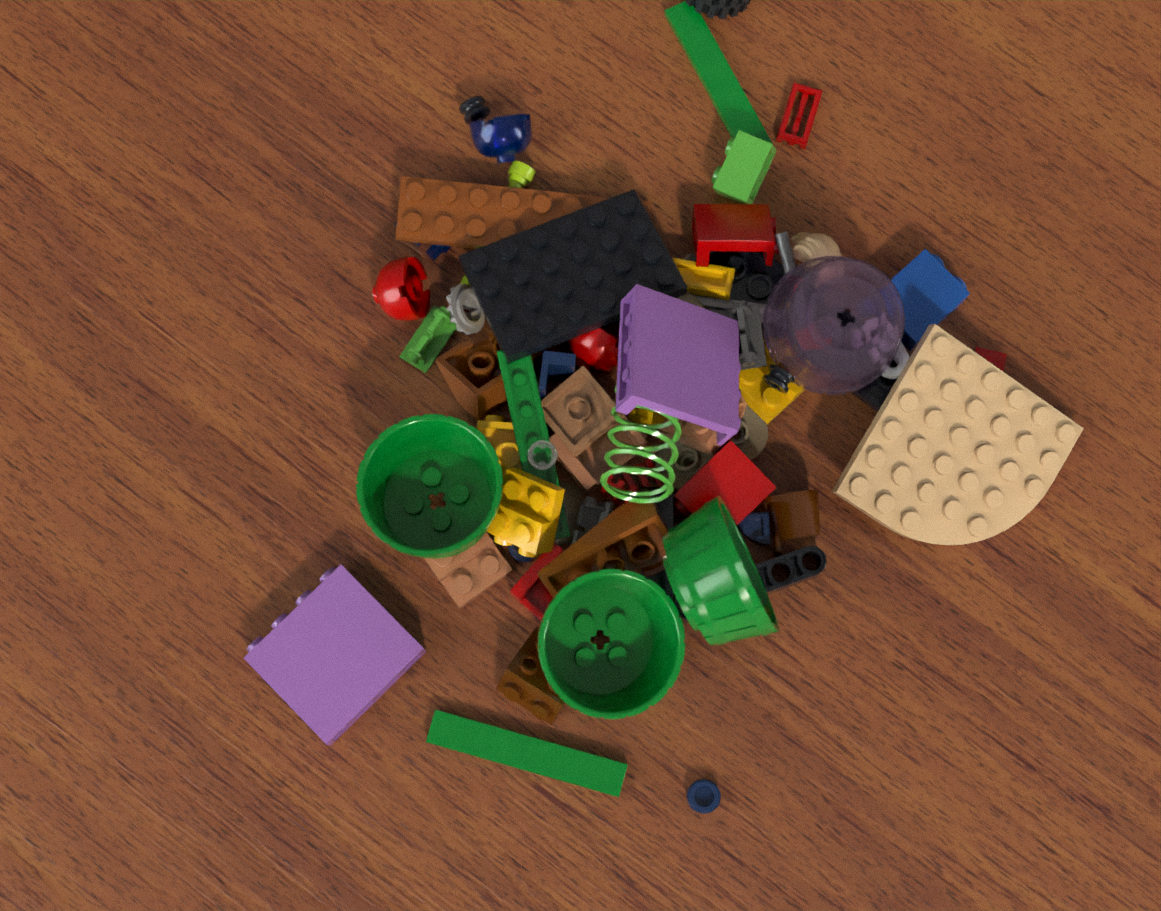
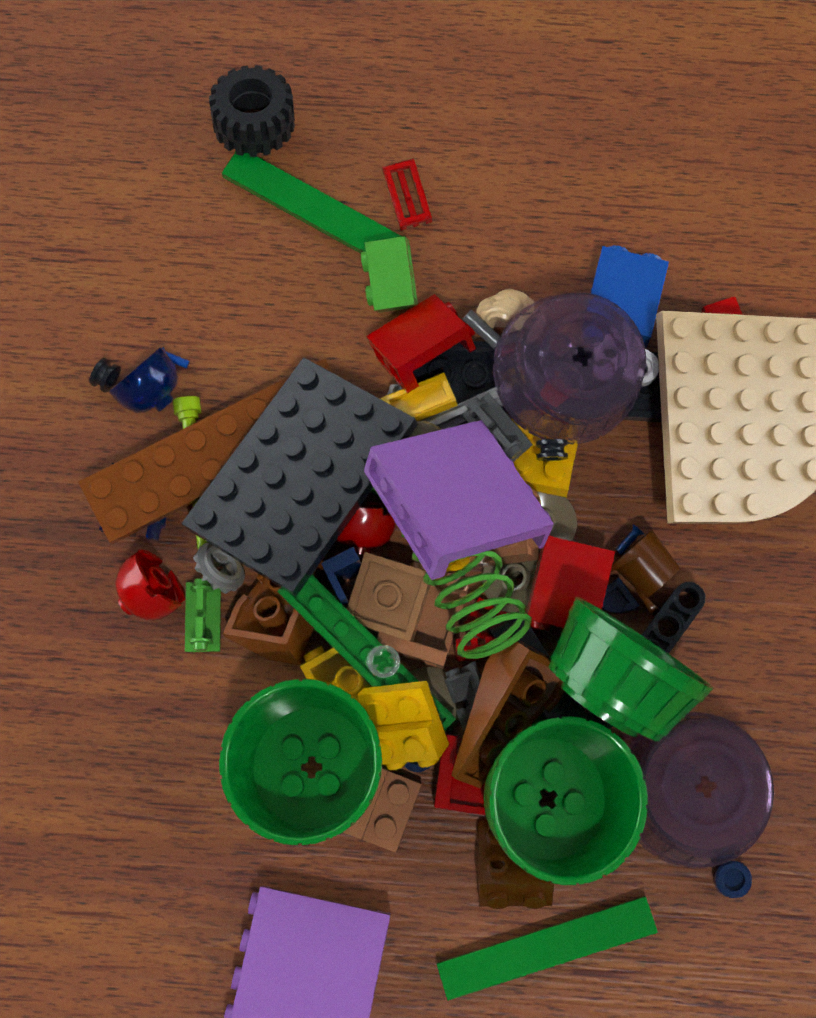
camera: 25 degrees left, 0 degrees up
none -> blue piece [157,346,190,369]
none -> blue piece [615,524,644,555]
none -> clear purple piece [629,712,774,869]

